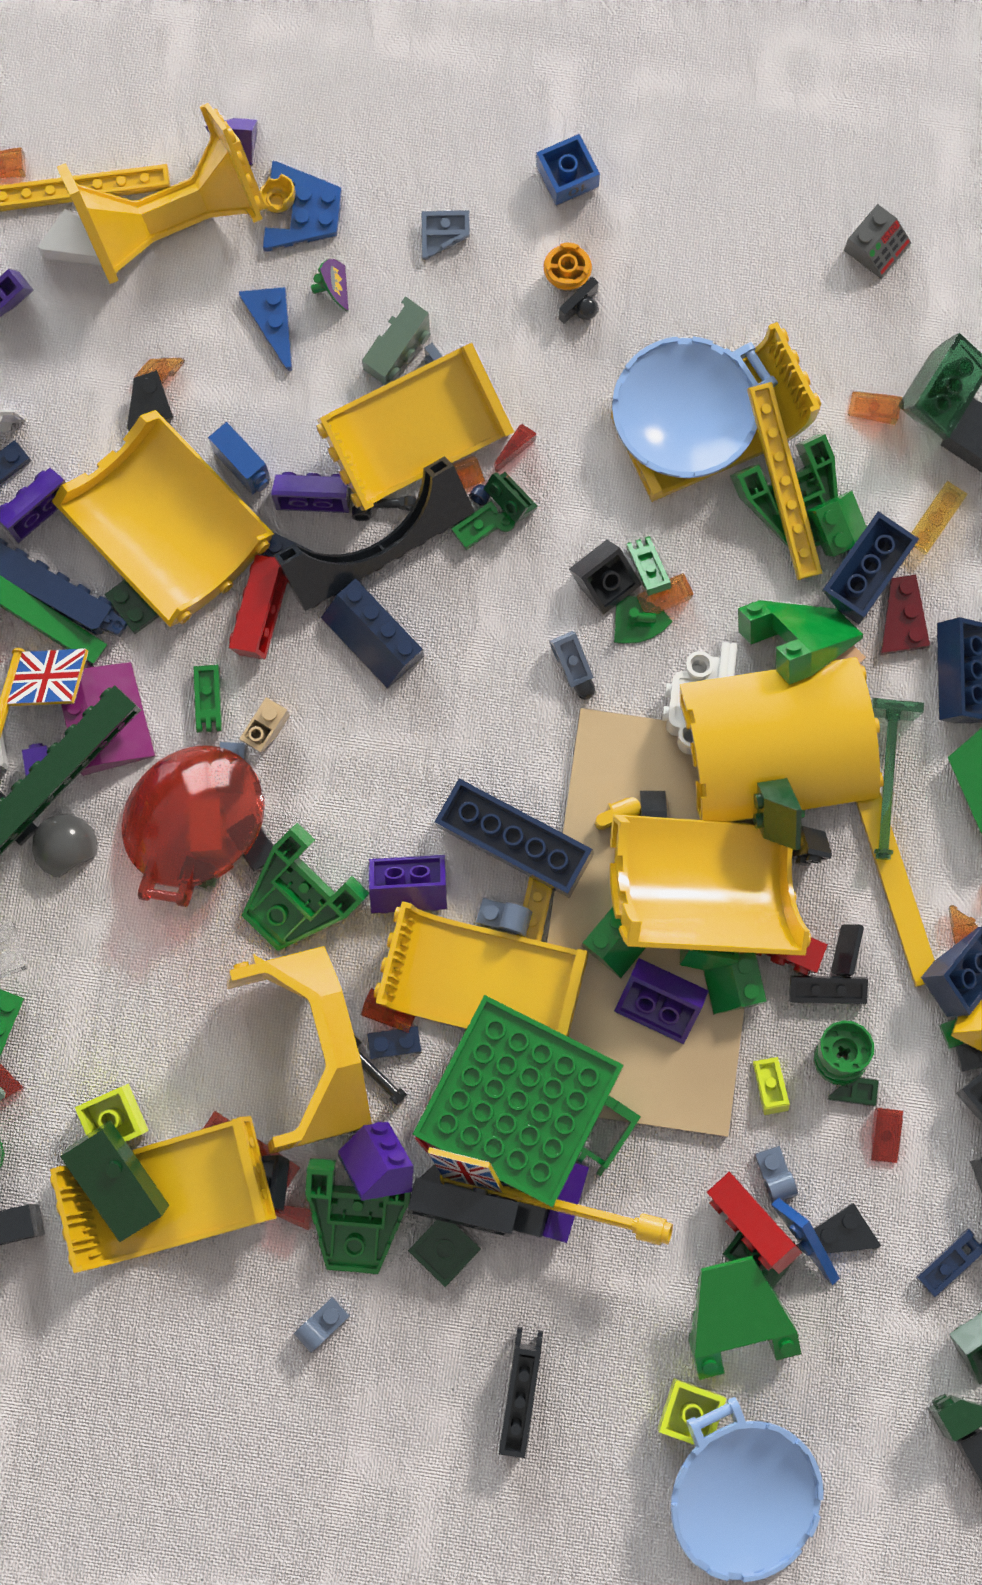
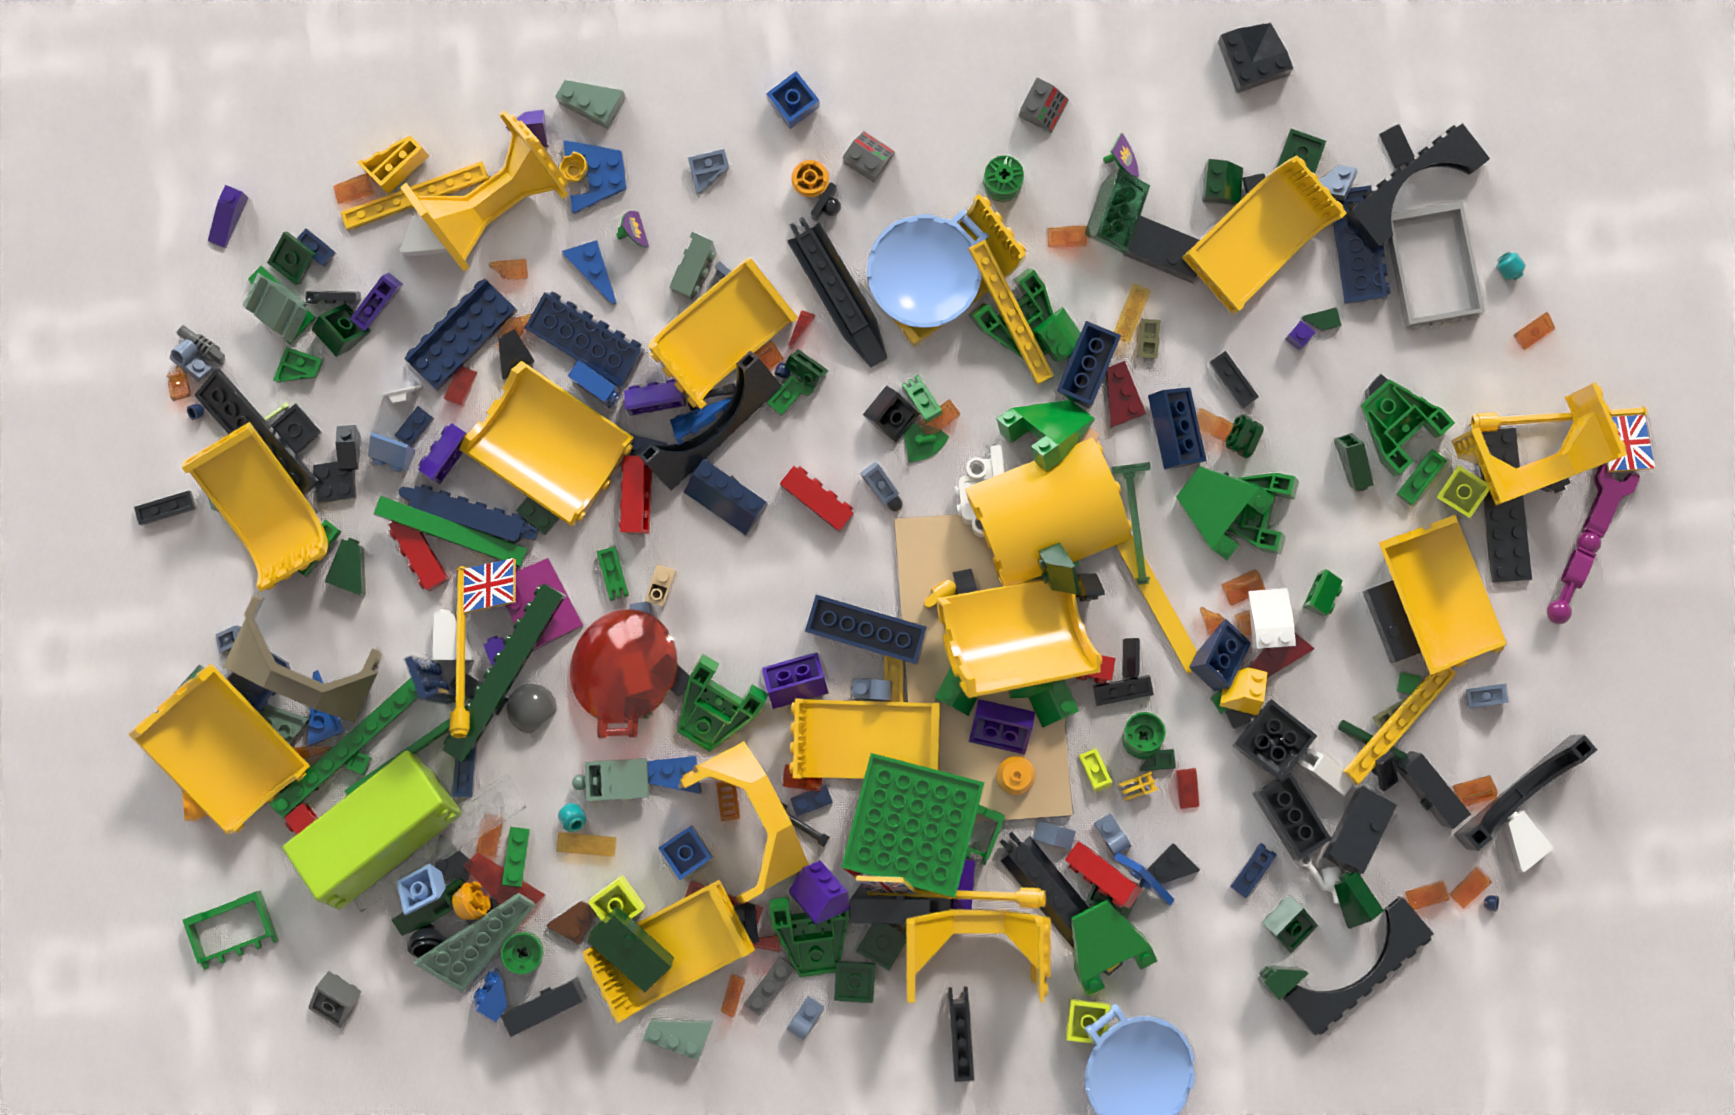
camera: 10 degrees left, 5 degrees up
none -> yellow wedge [357,136,429,195]
none -> dark blue bracket [404,278,518,391]
none -> clear red slope [444,366,478,407]
none -> clear orange slope [489,259,528,280]
none -> dark blue bracket [524,291,645,386]
none -> reddish brown wing [546,901,596,945]
none -> sand green wedge [555,80,626,129]
none -> clear yellow plate [556,832,617,857]
none -> teal head [558,803,586,832]
none -> sand green slope [572,759,649,801]
none -> sand green wedge [643,1019,713,1061]
none -> blue wing [647,756,701,794]
none -> blue brick [658,825,714,880]
none -> blue wing [670,397,732,445]
none -> clear orange slope [716,782,741,822]
none -> clear orange slope [721,974,745,1018]
none -> dark grey plate [744,957,795,1016]
none -> red brick [779,466,854,532]
none -> black hinge [787,217,887,367]
none -> dark green plate [834,960,876,1003]
none -> dark grey slope [843,131,895,183]
none -> yellow panel [906,909,1051,1003]
none -> green wheel [983,155,1024,202]
none -> light orange cone [997,756,1036,795]
none -> black hinge [1000,832,1124,976]
none -> sand blue slope [1034,821,1076,850]
none -> shield [1103,132,1139,178]
none -> yellow arm [1118,771,1159,802]
none -> olive slope [1138,318,1161,359]

